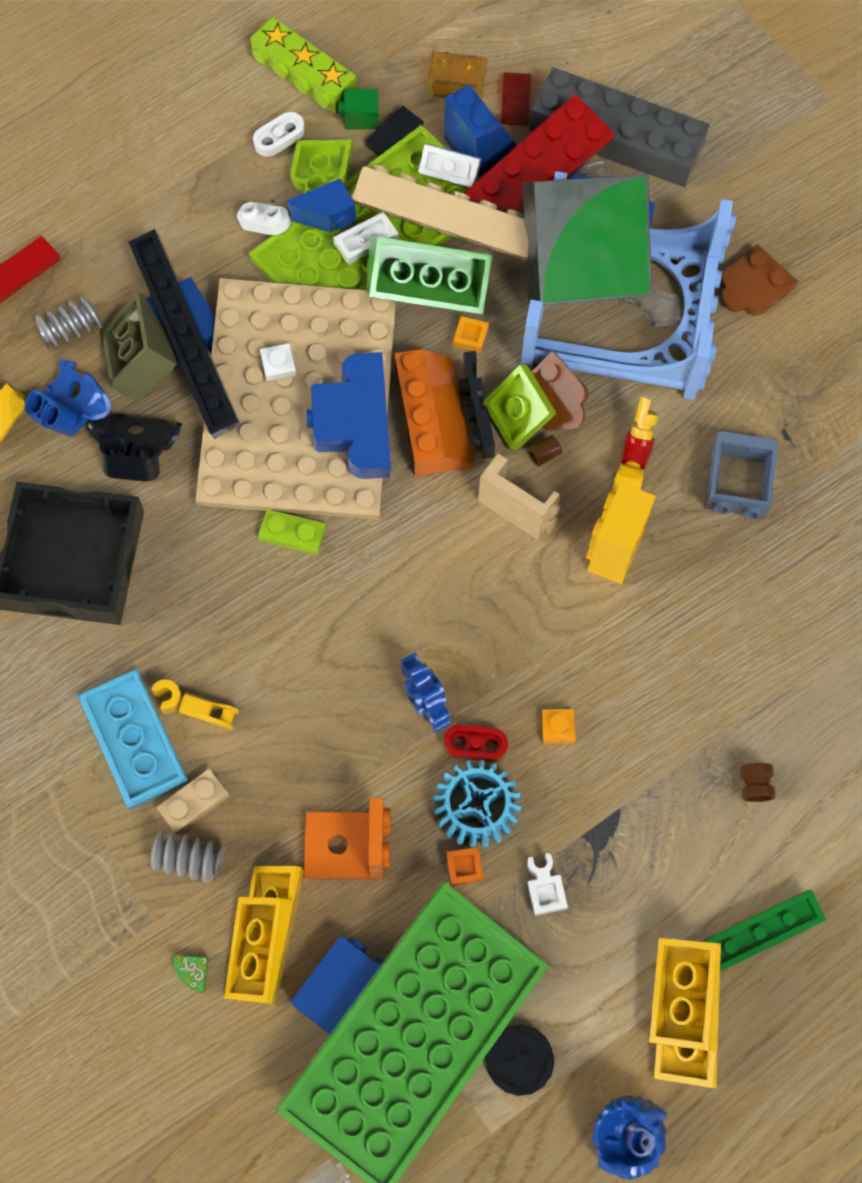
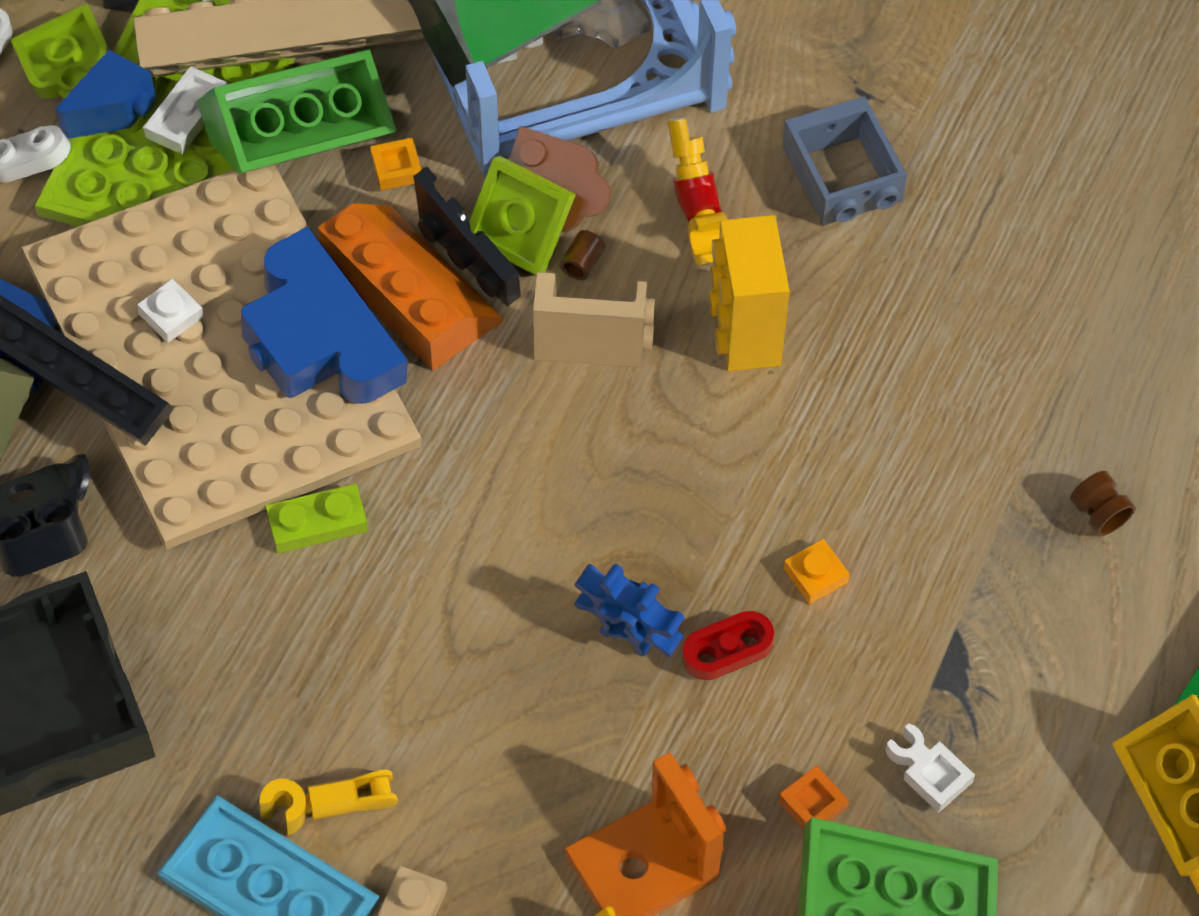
camera: 30 degrees left, 10 degrees down
medium azure gear [433,760,521,848] -> none

